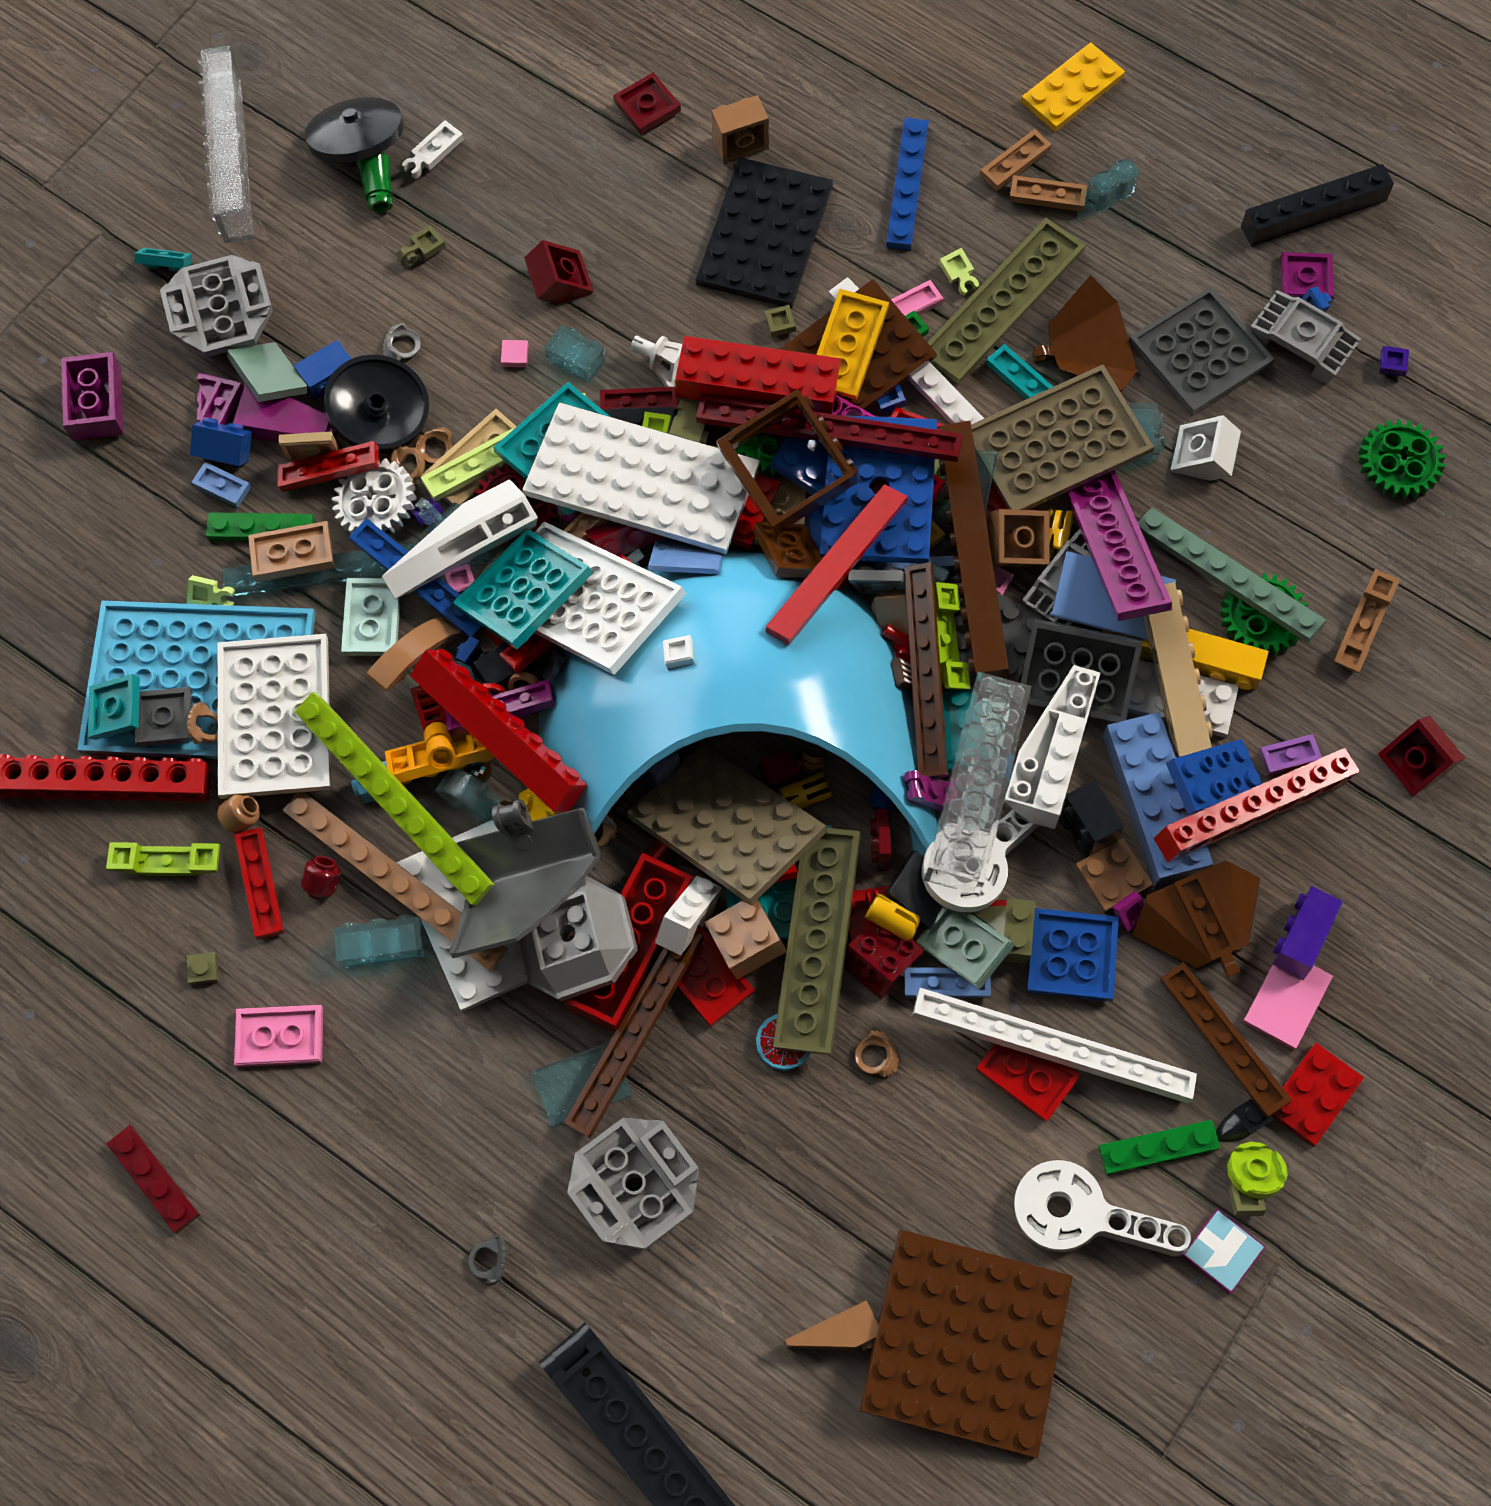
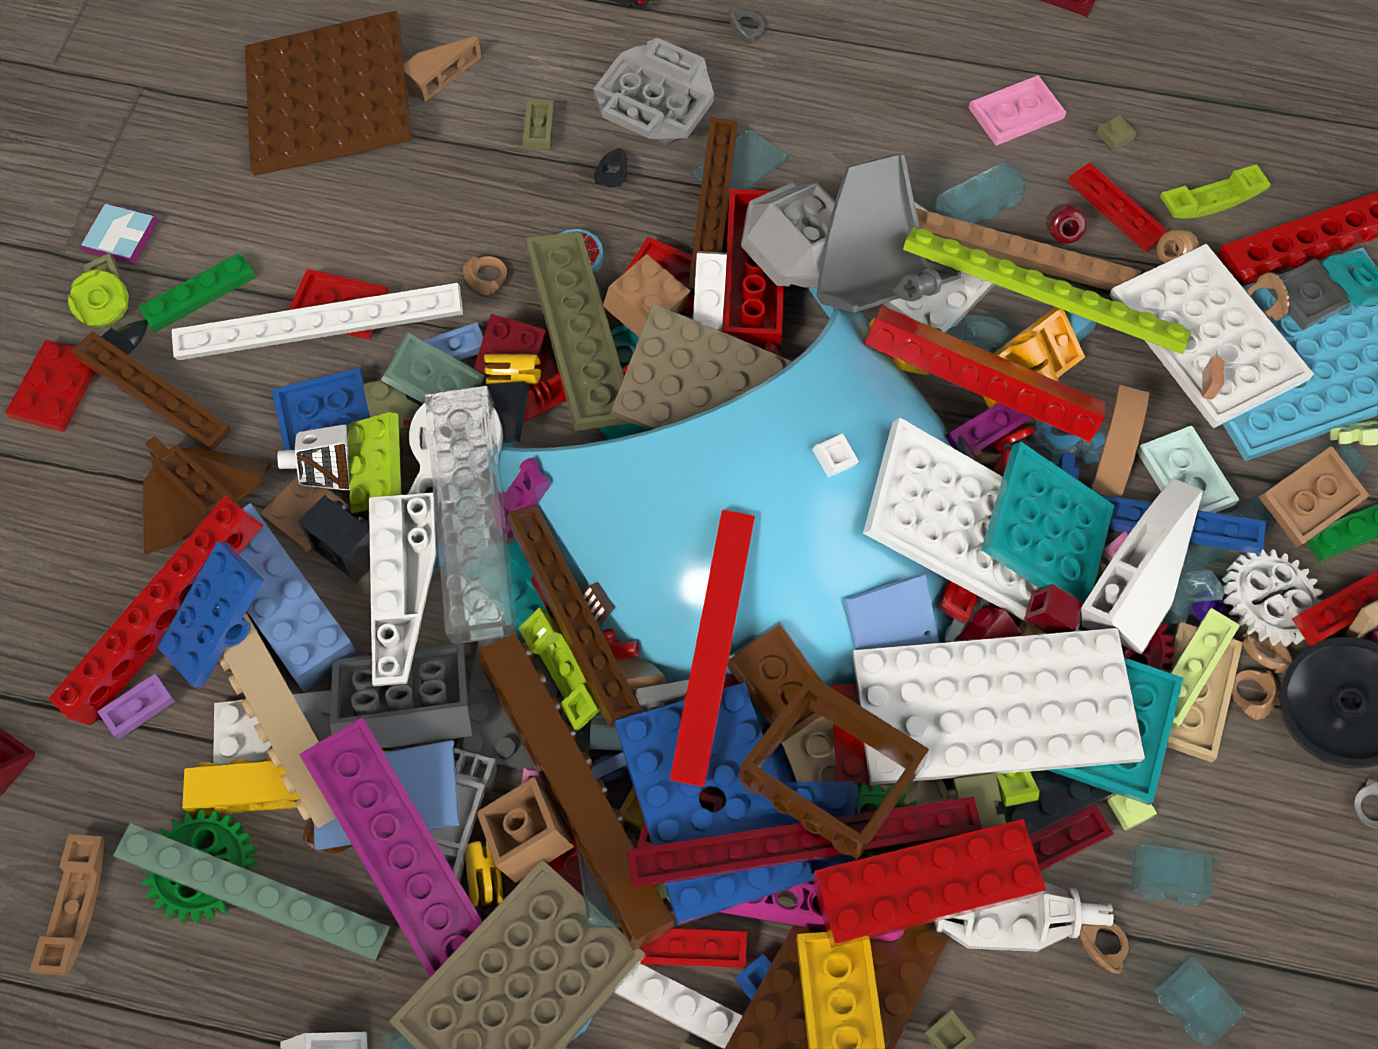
camera: 155 degrees right, 5 degrees down
bright pink tile [501,340,529,367] -> none
dark red slope [524,240,594,304] -> none
dark red plate [870,809,891,871] -> none
white beam [1014,1160,1191,1256] -> none
magenta plate [1112,891,1144,932] -> none
bright pink tile [1242,964,1333,1050] -> none
dark purple brick [1272,886,1343,980] -> none
none -> torso [278,425,350,490]
none -> lime plate [348,412,401,515]
none -> olive plate [523,99,554,150]
none -> black plate [594,148,628,187]
none -> dark red brick [1024,584,1083,634]
none -> medium nougat piece [1079,923,1129,974]
none -> clear light blue brick [1153,956,1246,1046]
none -> nougat tile [1202,357,1224,399]

